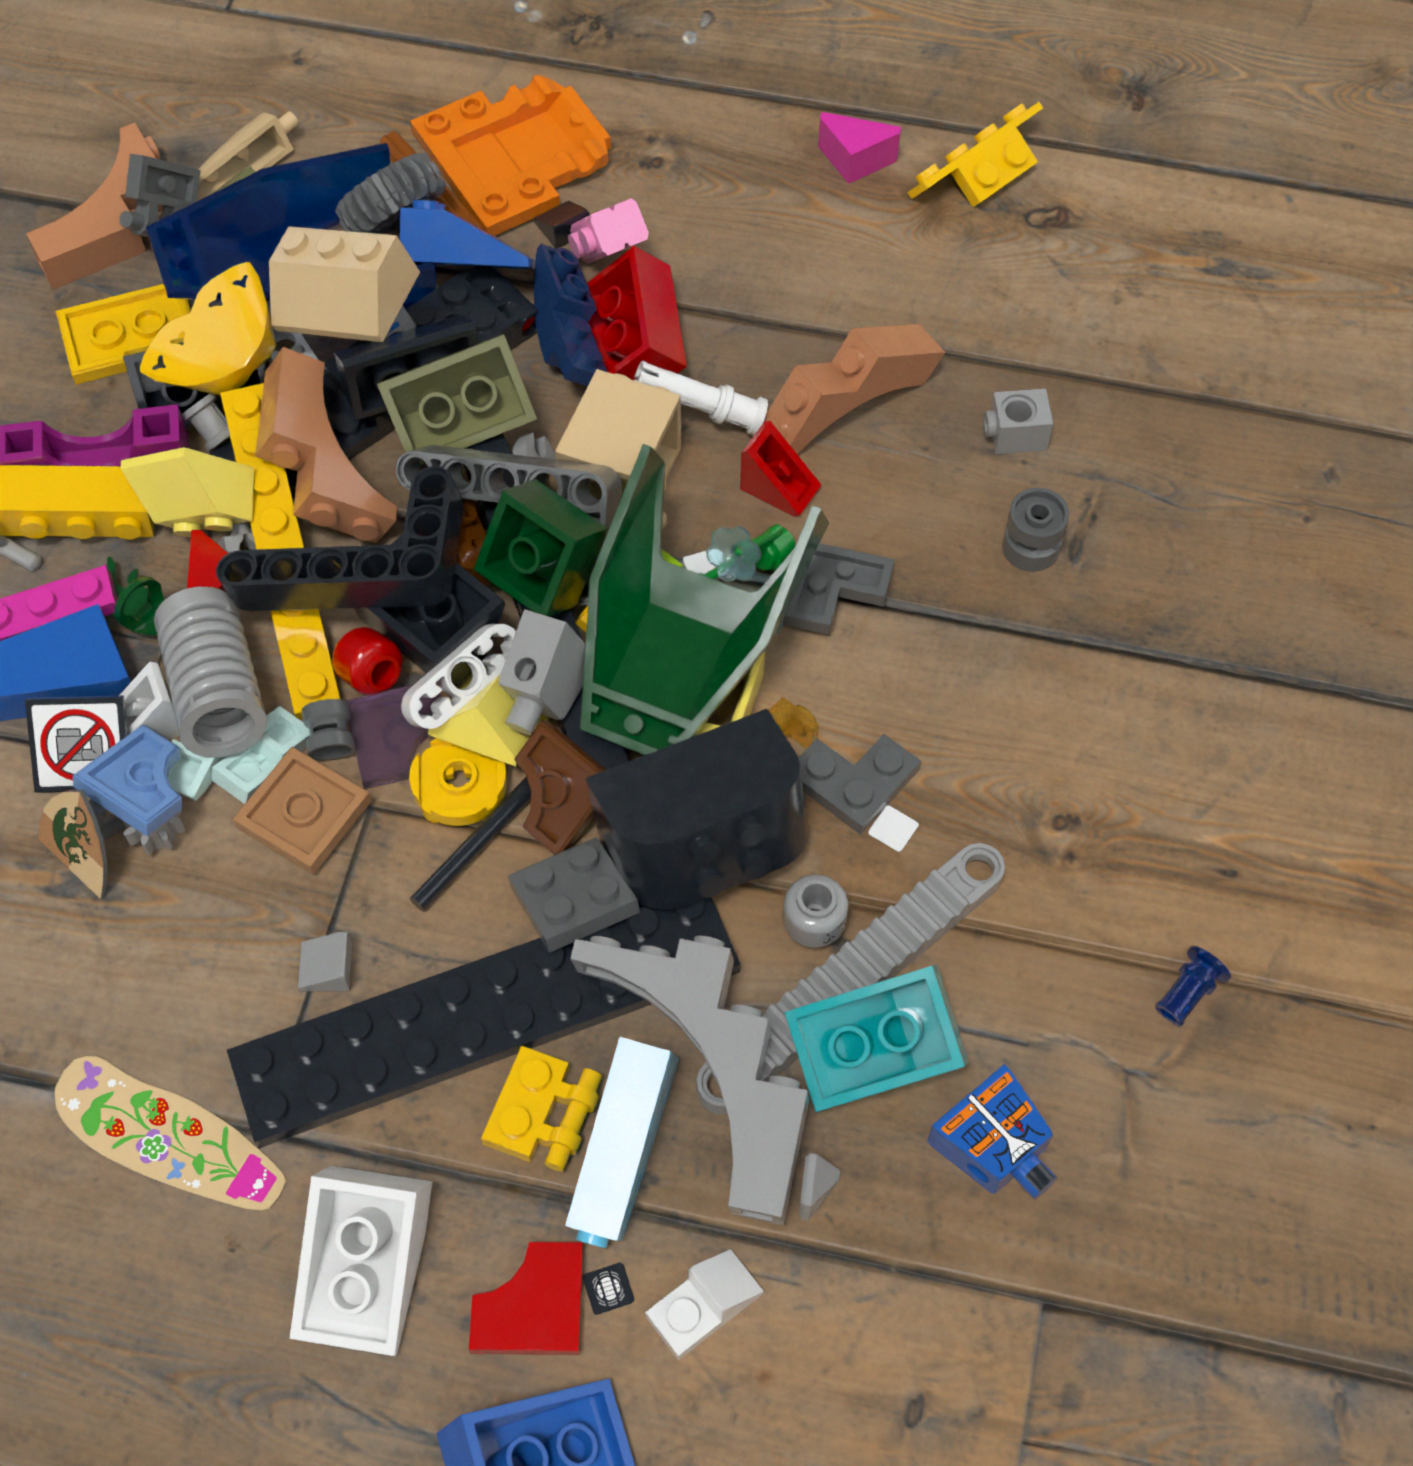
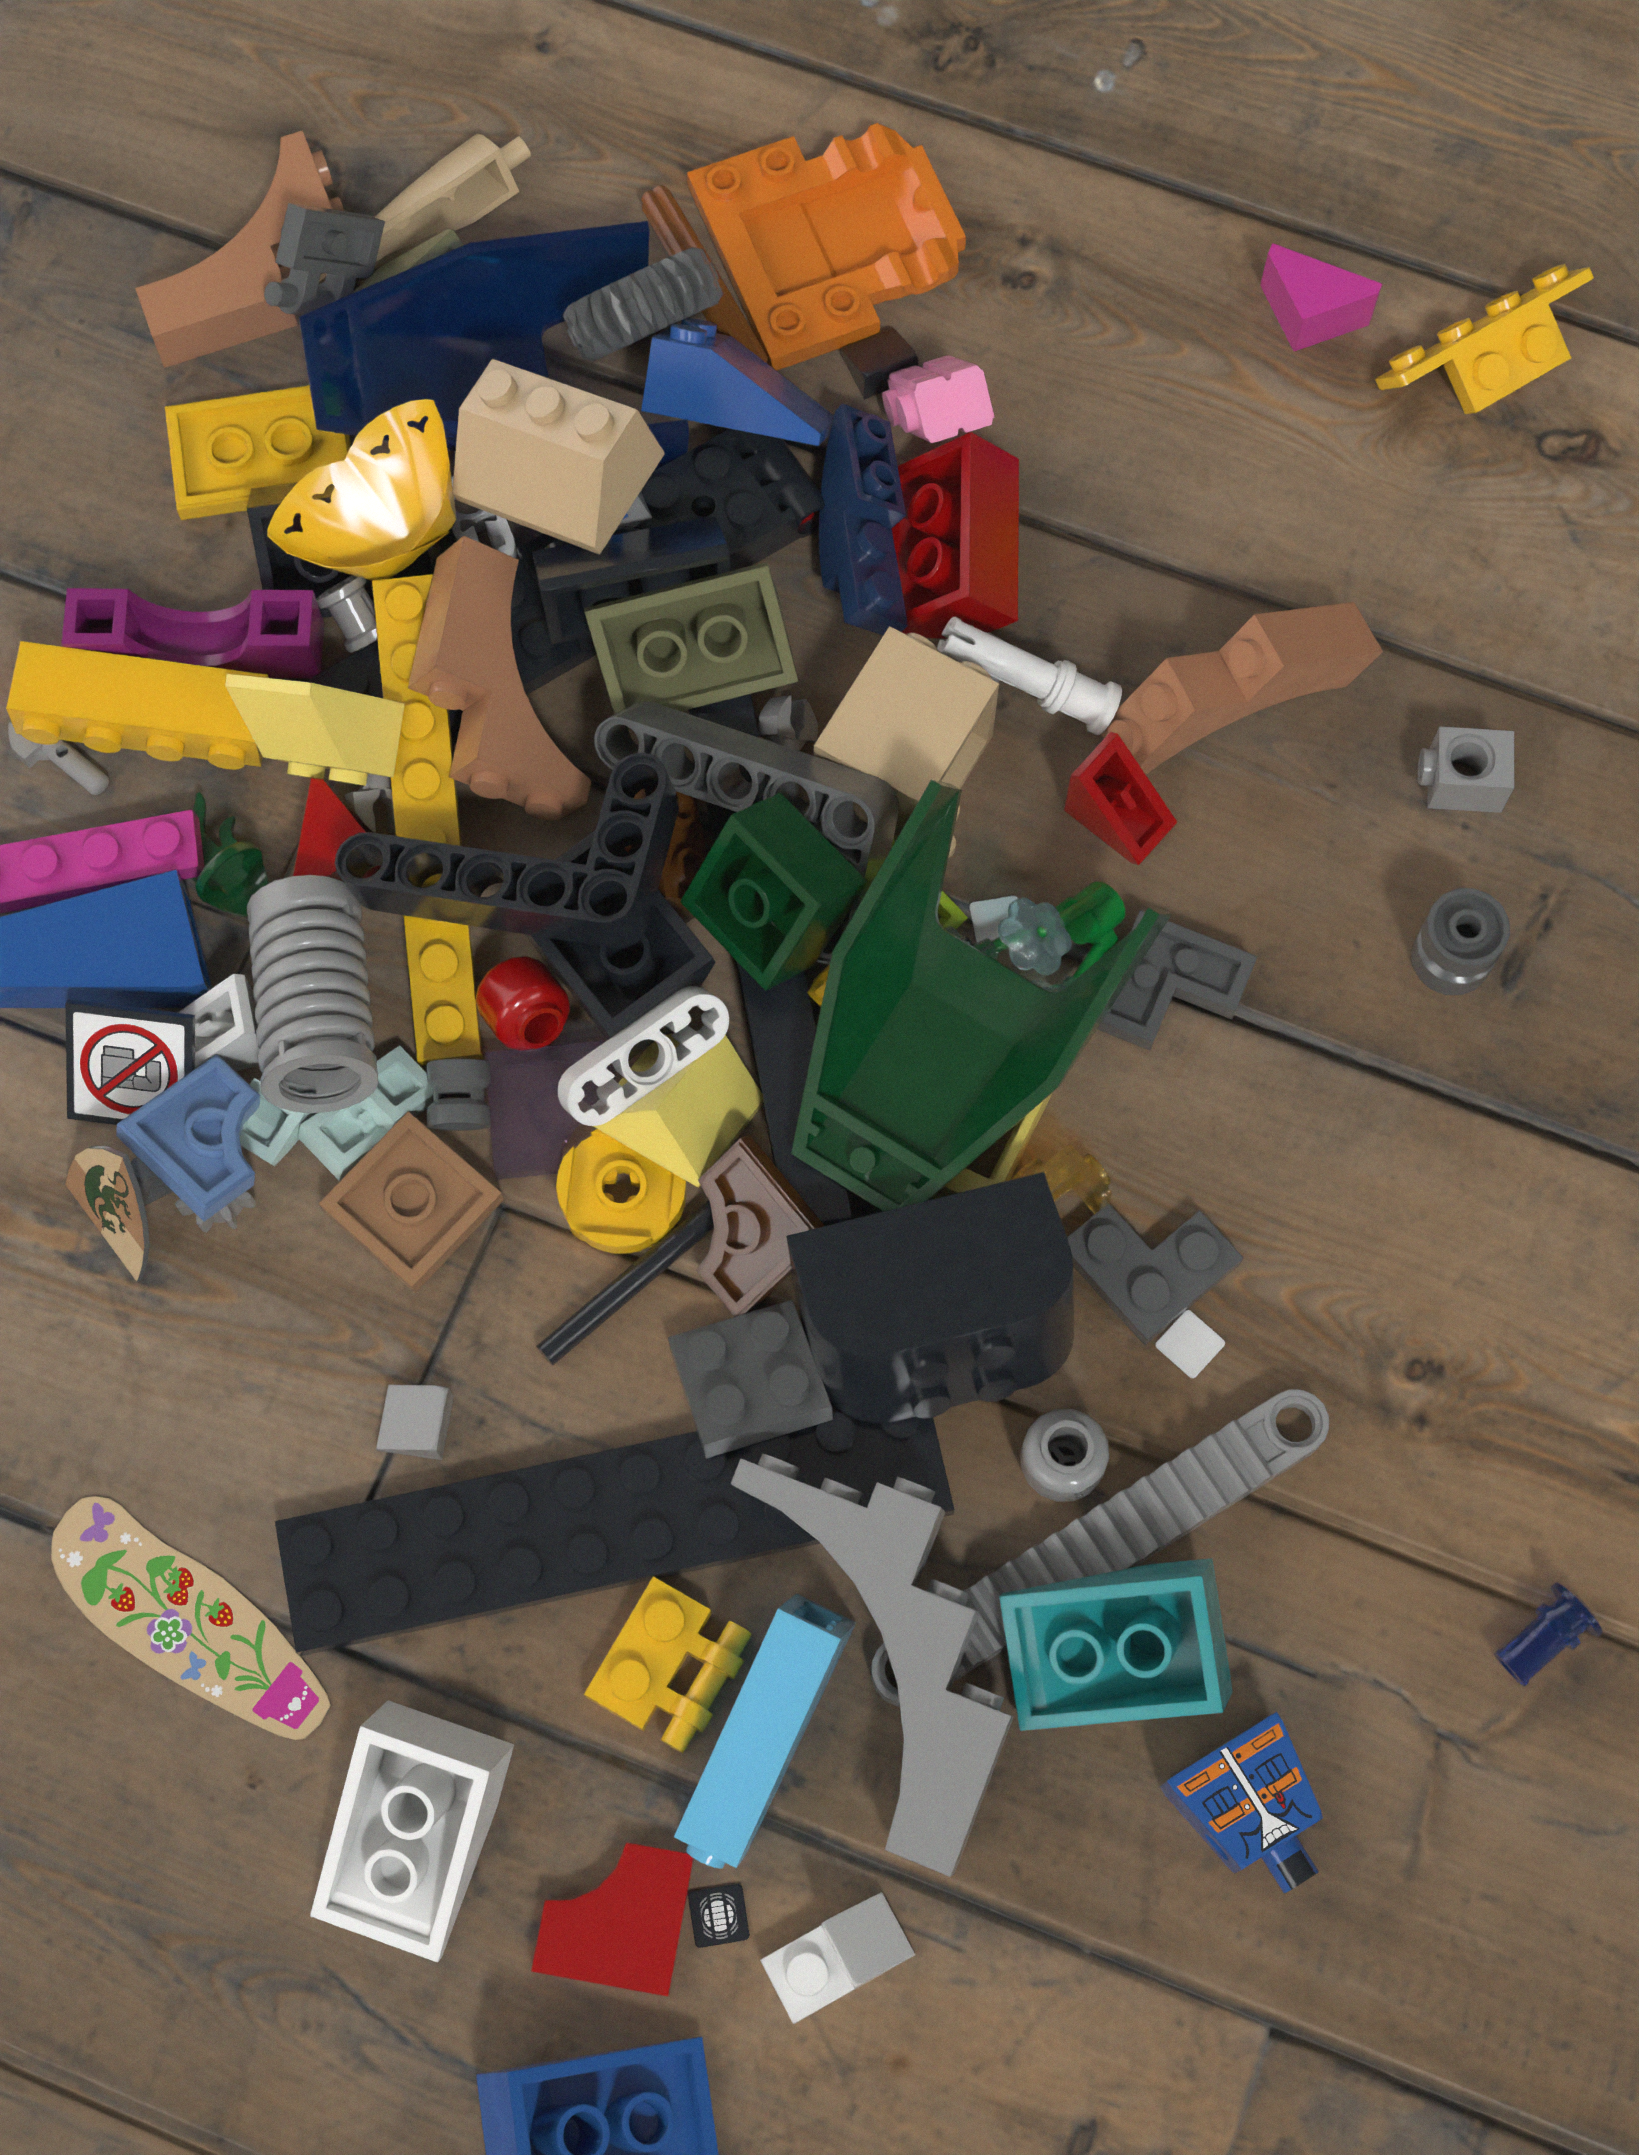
camera: 10 degrees right, 10 degrees up
light grey torso [499,609,586,735] -> none
light grey slope [799,1153,840,1221] -> none

